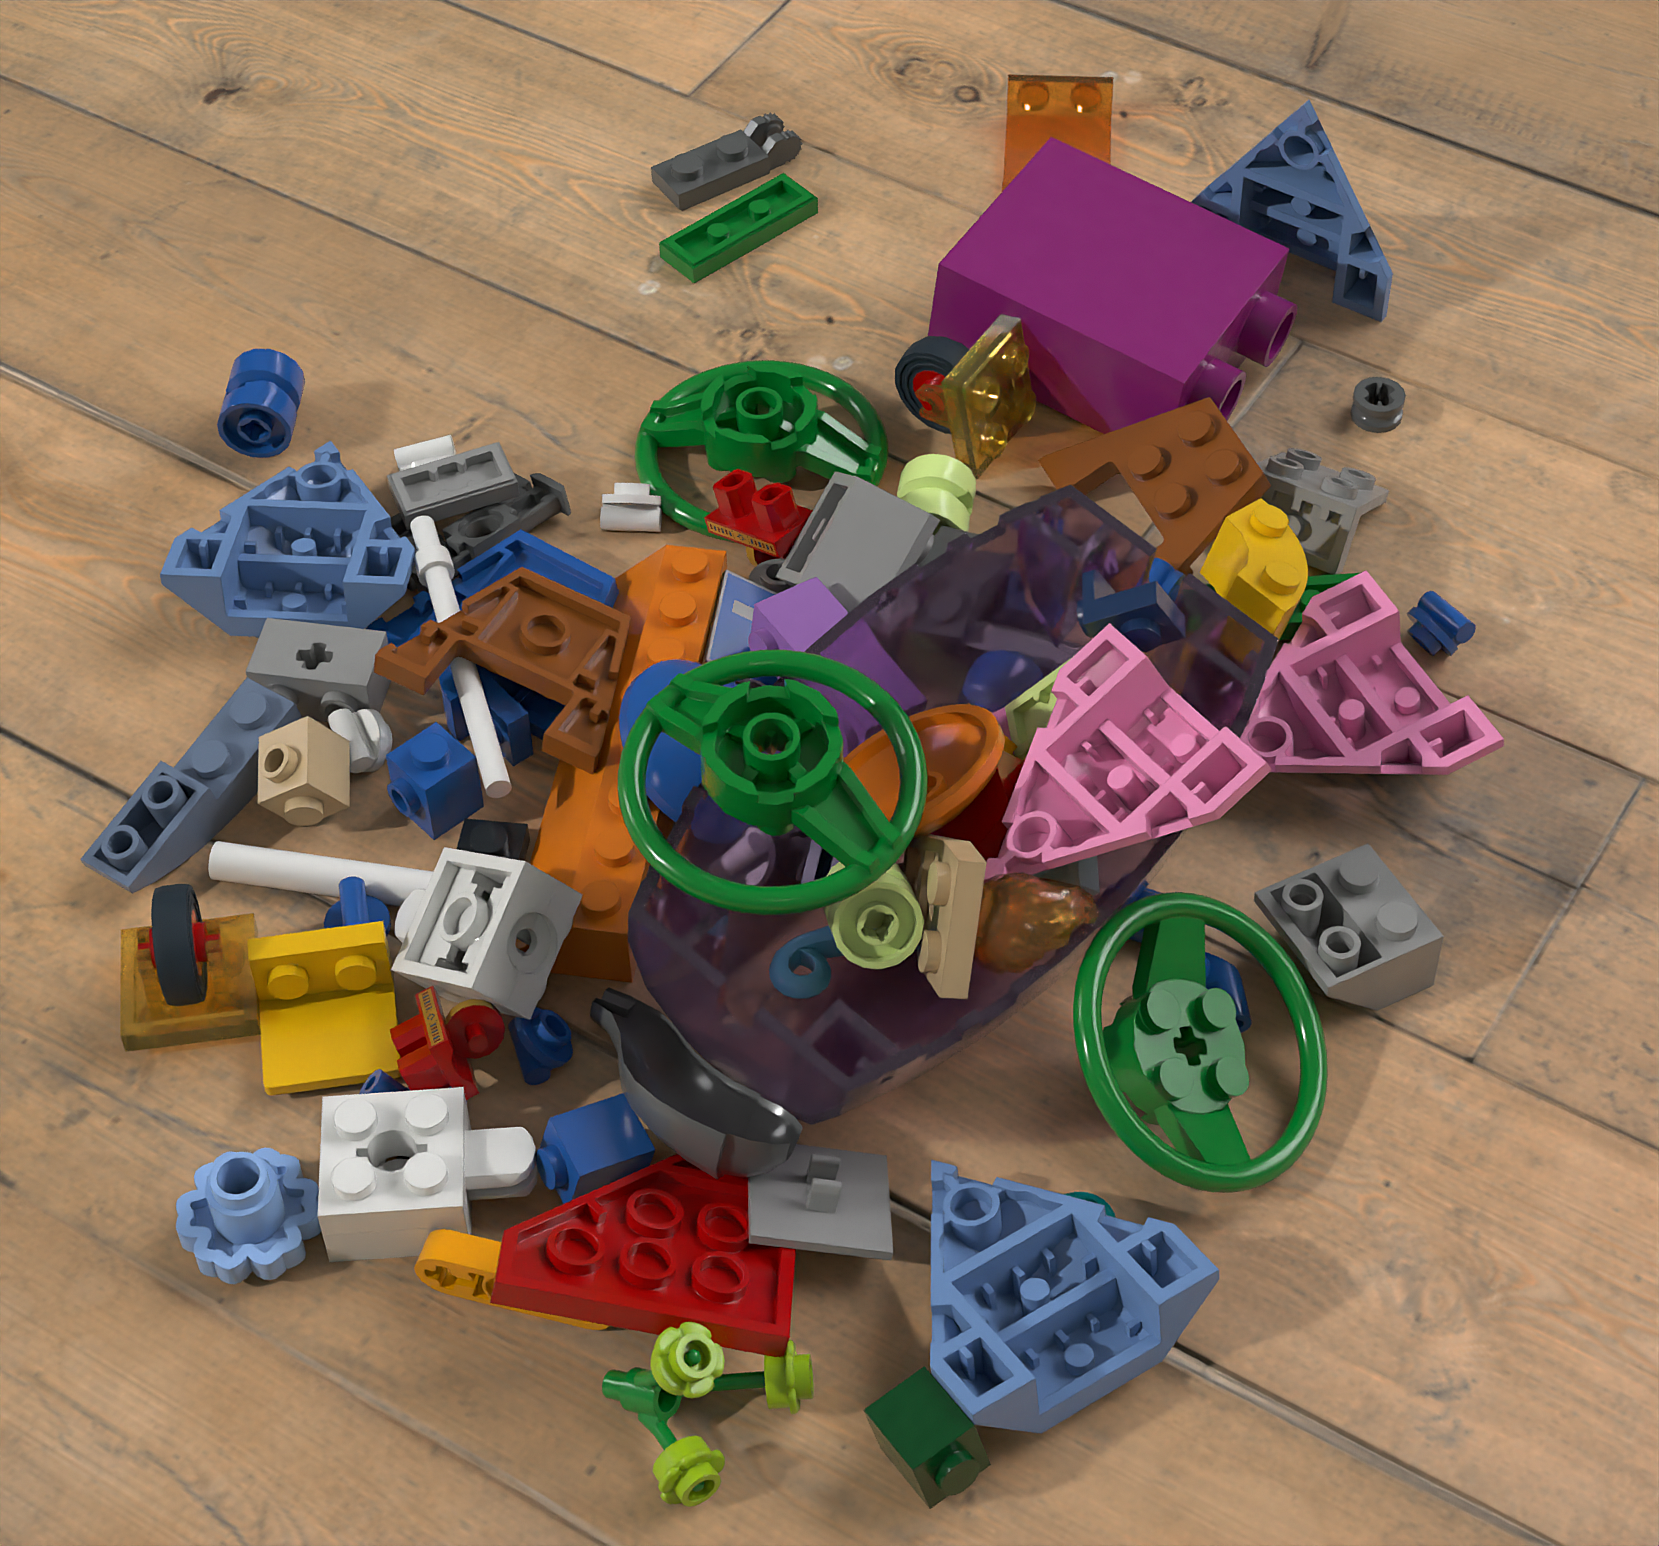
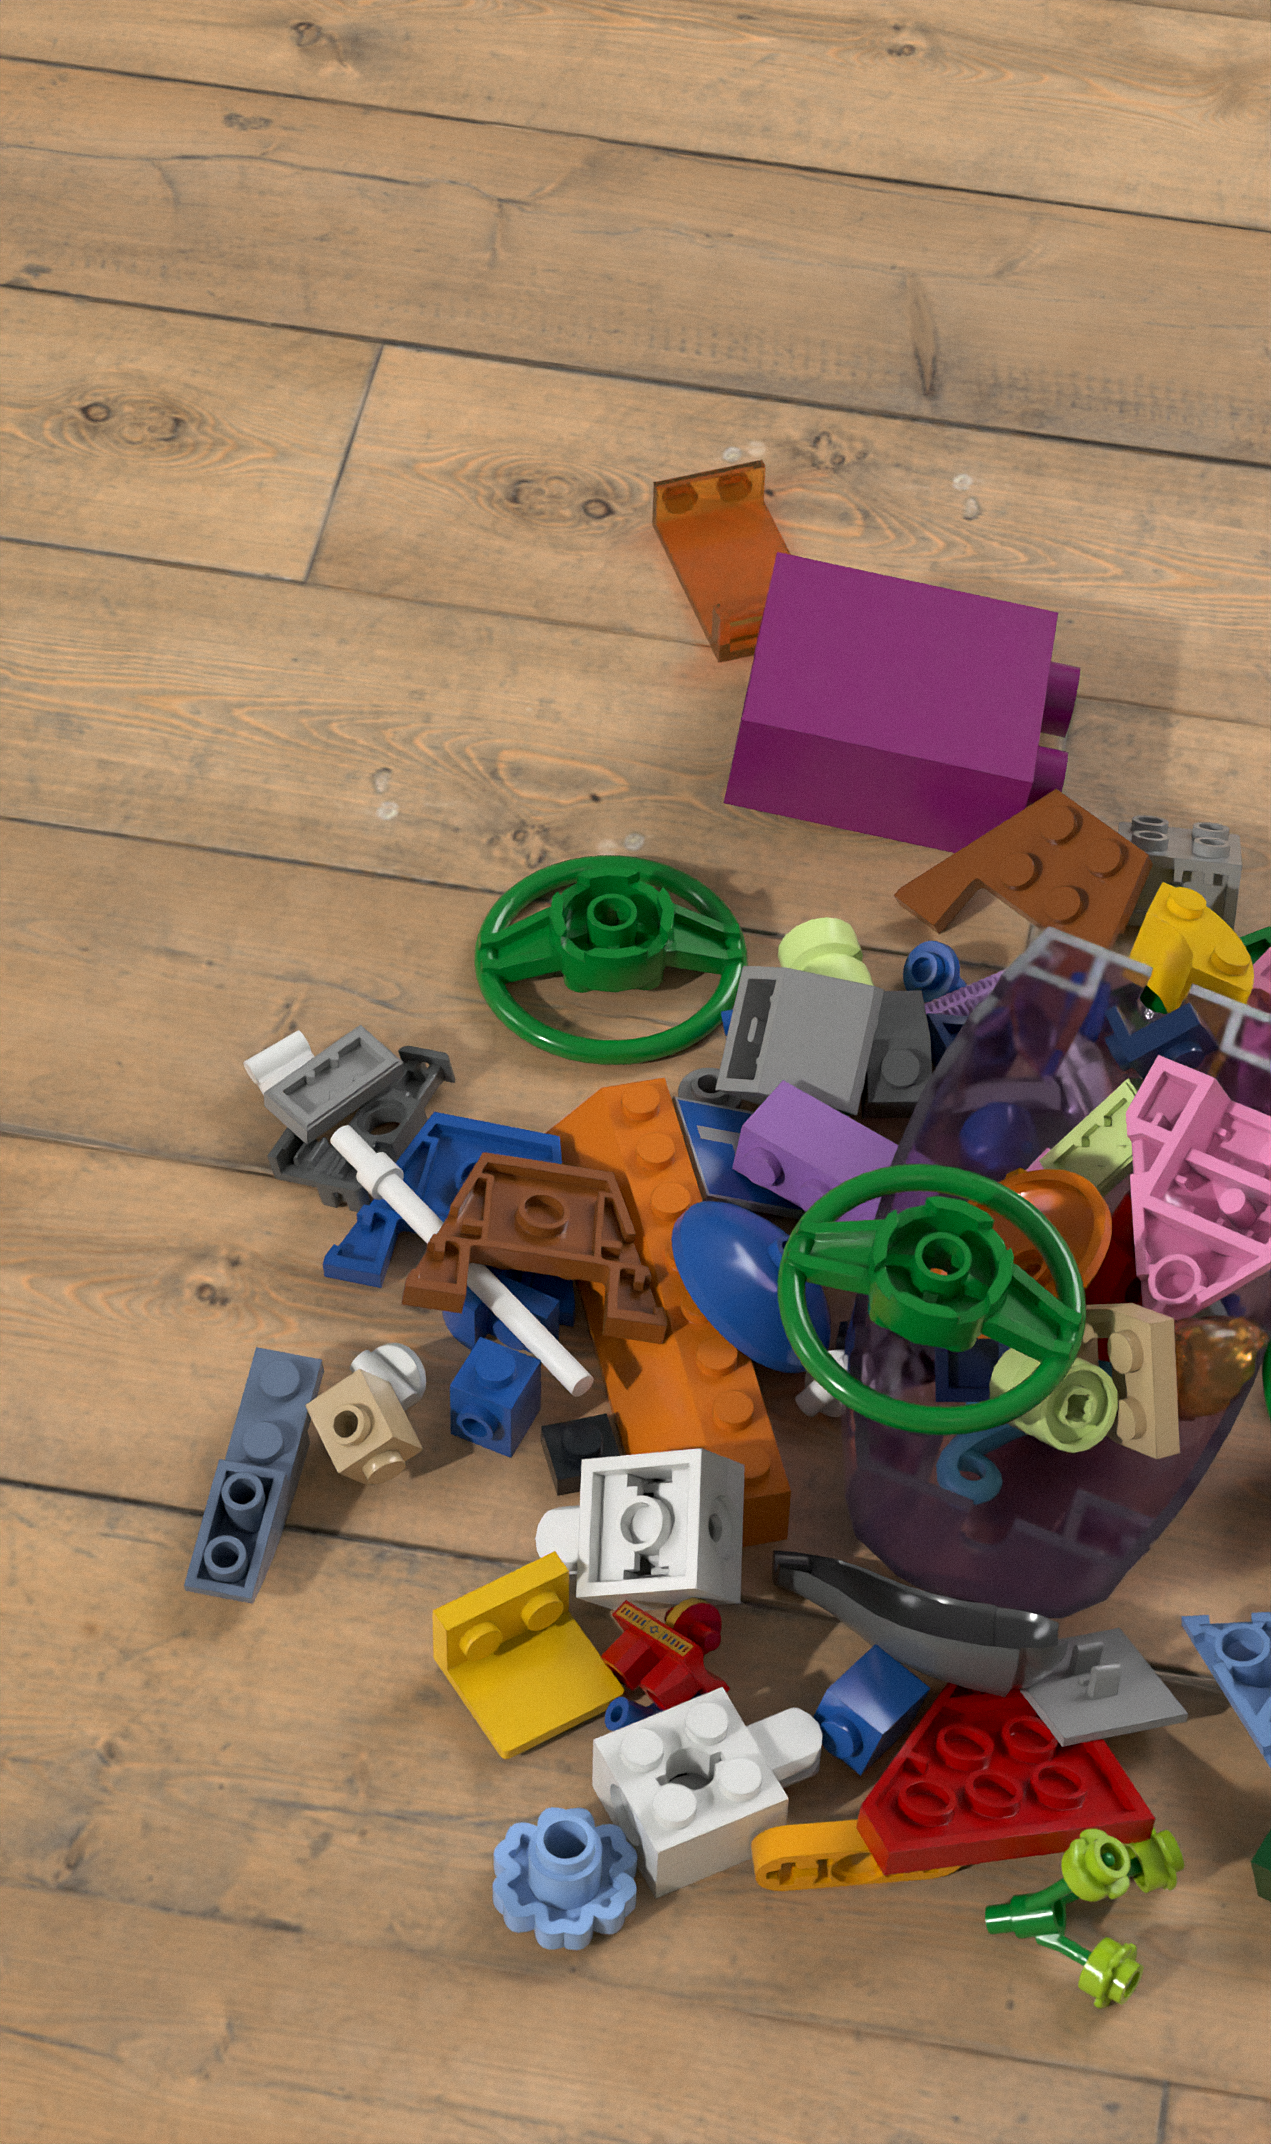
camera: 25 degrees left, 0 degrees up
clear yellow plate [120,884,261,1052] -> none
medium blue wedge [160,441,415,638] -> none
white piece [208,841,434,906] -> none
blue wheel [217,349,305,458] -> none
light grey brick [246,618,391,722] -> none
blue plate [324,876,391,937] -> none
blue plate [508,1007,573,1085] -> none
white plate [600,483,662,532] -> none
dark grey hinge [651,112,803,211] -> none
green tile [659,173,818,284] -> none
red hips [704,469,813,567] -> none
clear yellow plate [895,314,1036,479] -> none
medium blue wedge [1191,99,1393,322] -> none
dark grey bush [1351,377,1406,433] -> none

